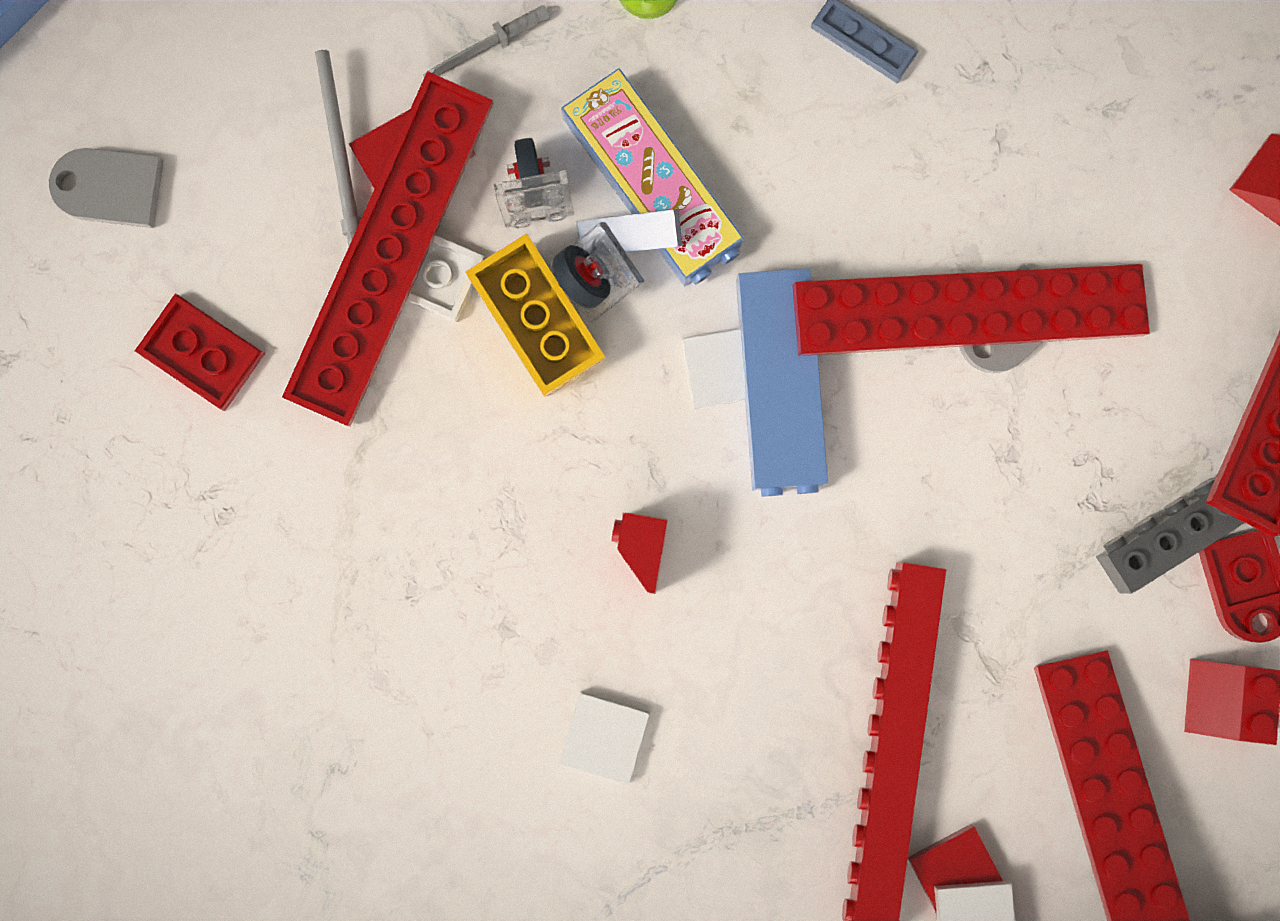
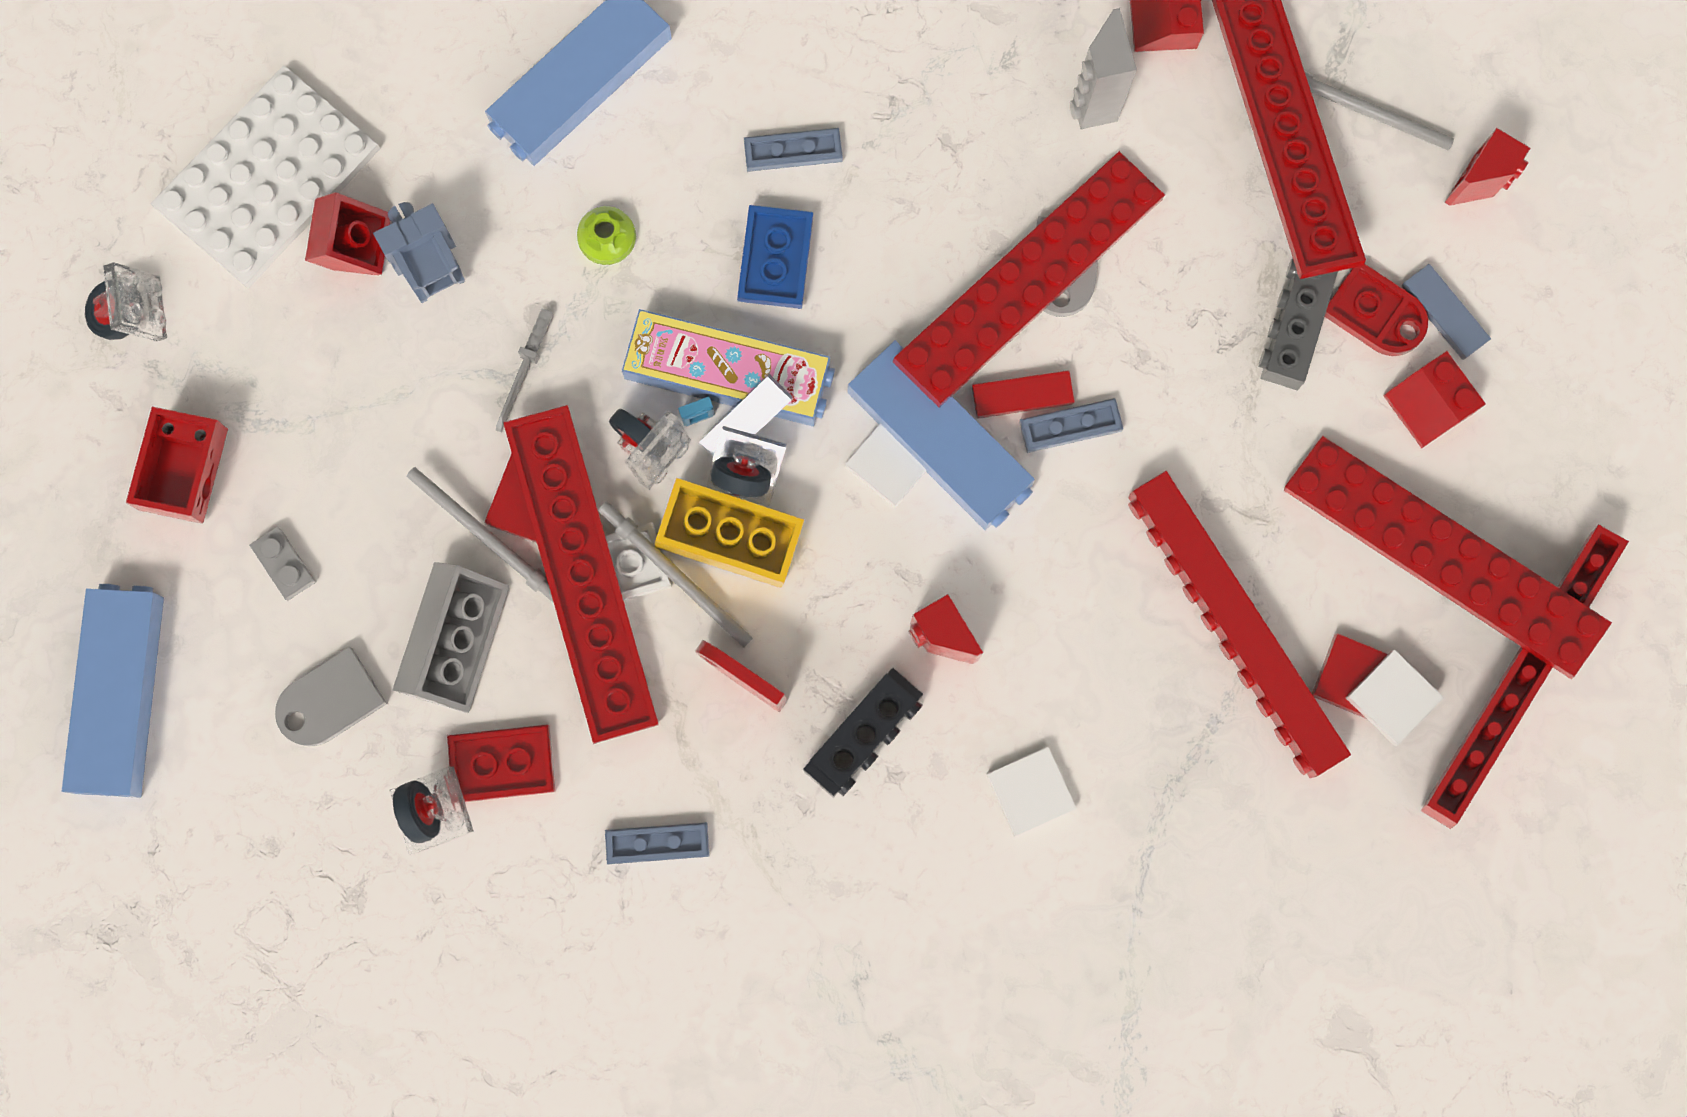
camera: 45 degrees left, 5 degrees down
none -> light grey plate [249,526,316,601]
none -> plate [389,767,474,855]
none -> light grey slope [392,562,509,713]
none -> light grey bar [598,501,753,647]
none -> sand blue tile [605,822,710,865]
none -> dark azure tile [678,396,715,427]
none -> red tile [695,640,787,712]
none -> blue plate [737,205,813,309]
none -> black brick [803,668,923,798]
none -> red tile [972,370,1075,419]
none -> sand blue tile [1019,398,1123,453]
none -> light grey slope [1070,8,1137,129]

